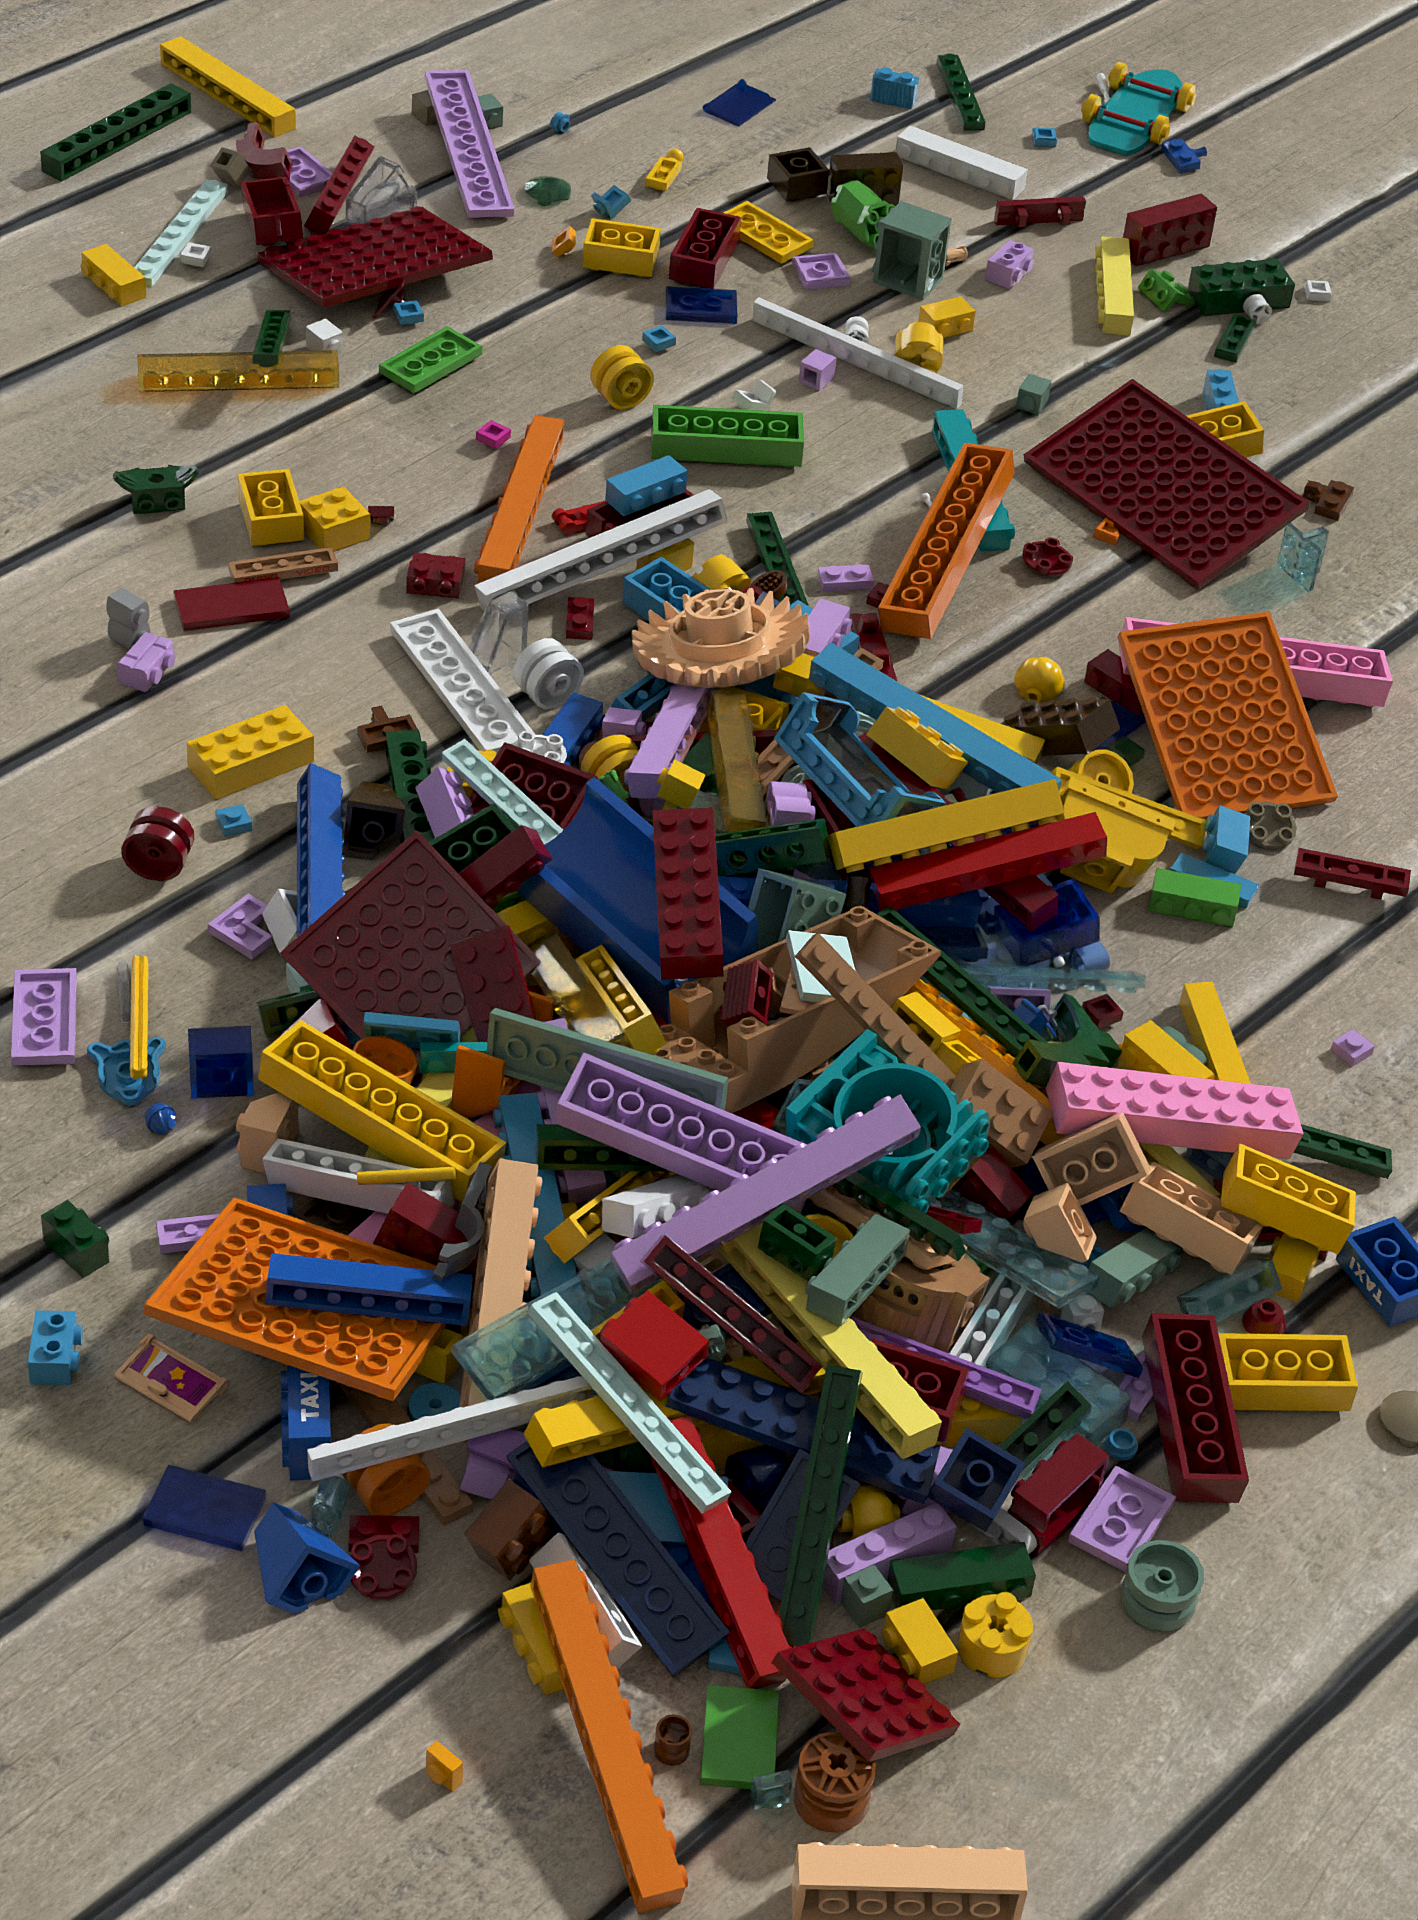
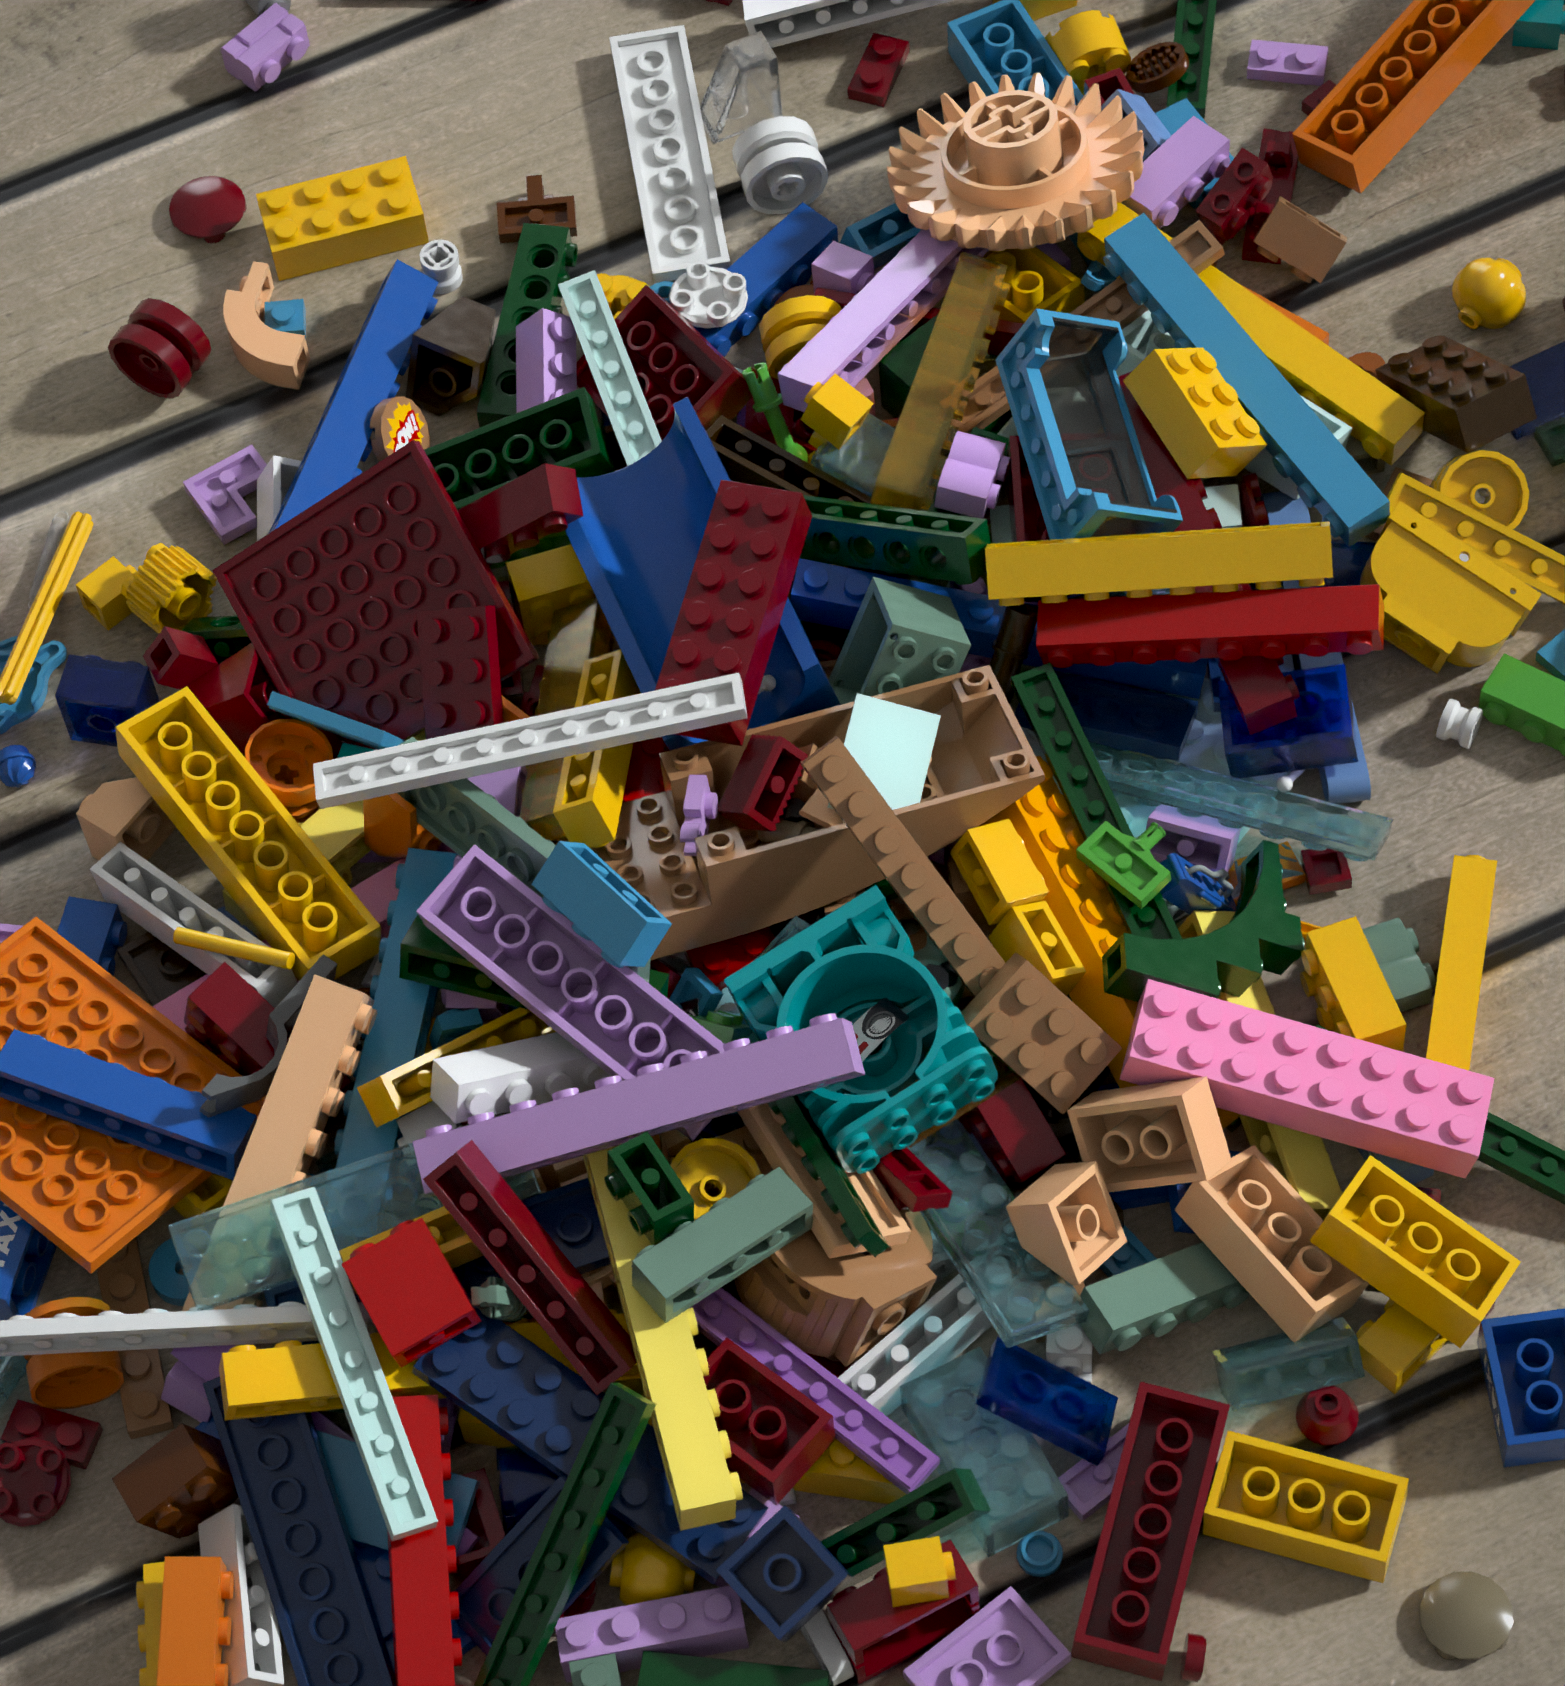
camera: 30 degrees right, 15 degrees up
none -> yellow brick [76,556,137,631]
none -> yellow brick [121,543,217,634]
none -> dark red brick [143,626,218,690]
none -> dark red dish [169,176,247,243]
none -> light nougat arch [223,261,310,390]
none -> white plate [313,673,748,809]
none -> tile [370,396,430,462]
none -> white wheel [419,239,463,294]
none -> dark azure plate [429,1008,483,1050]
none -> dark azure brick [532,841,672,968]
none -> lavender plate [680,775,718,856]
none -> yellow brick [883,1536,956,1607]
none -> bright green plate [1076,821,1171,909]
none -> dark red tile [1180,1633,1206,1683]
none -> dark red plate [1195,148,1273,246]
none -> medium nougat brick [1253,196,1347,283]
none -> white wheel [1436,699,1483,749]

